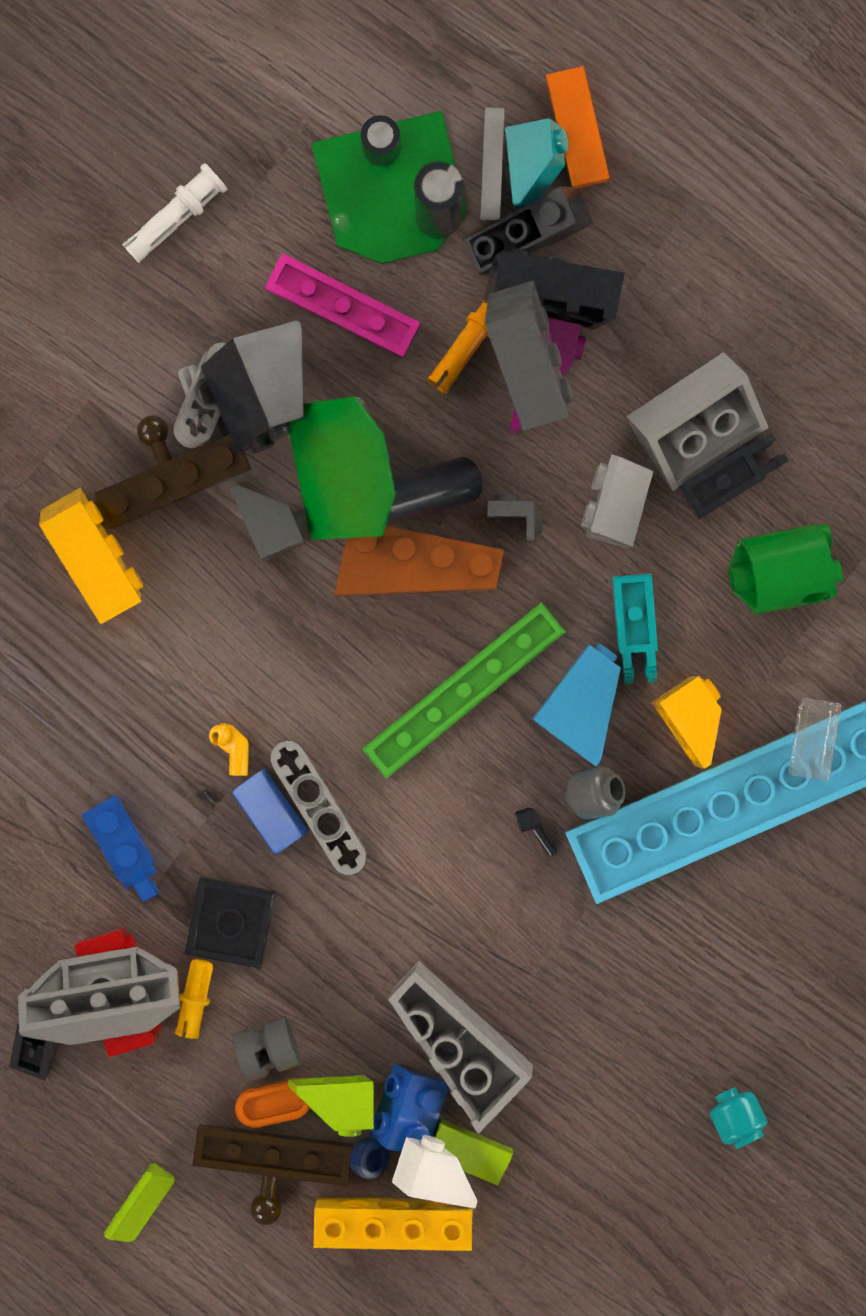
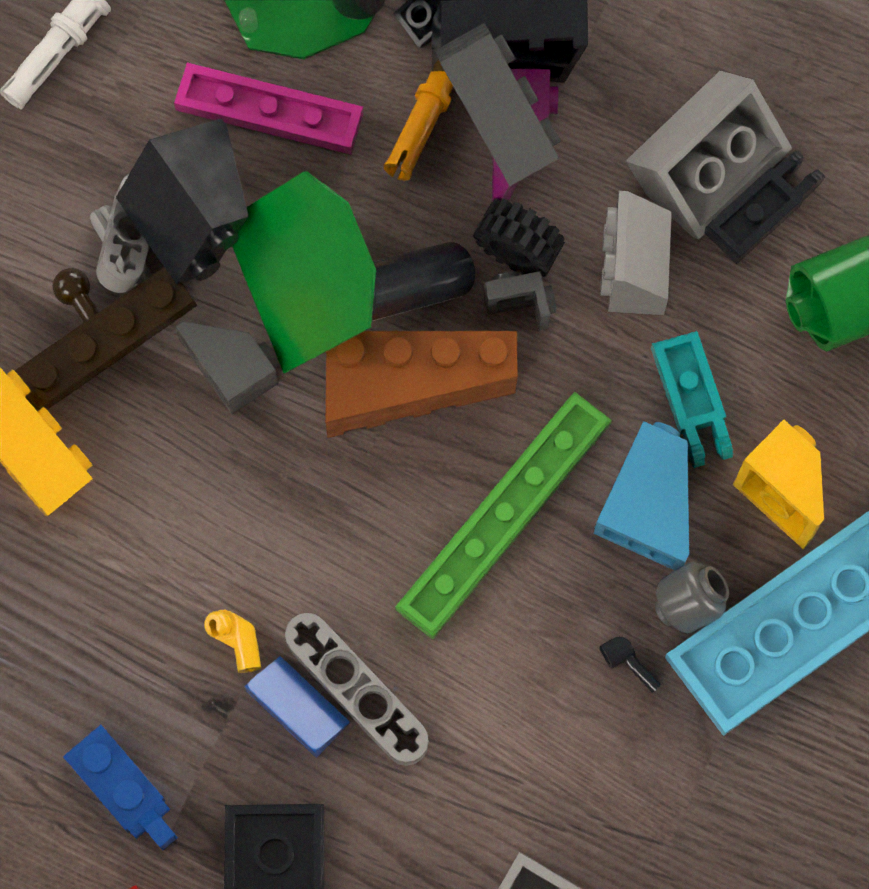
camera: 15 degrees left, 15 degrees down
none -> black tyre [473,199,565,277]

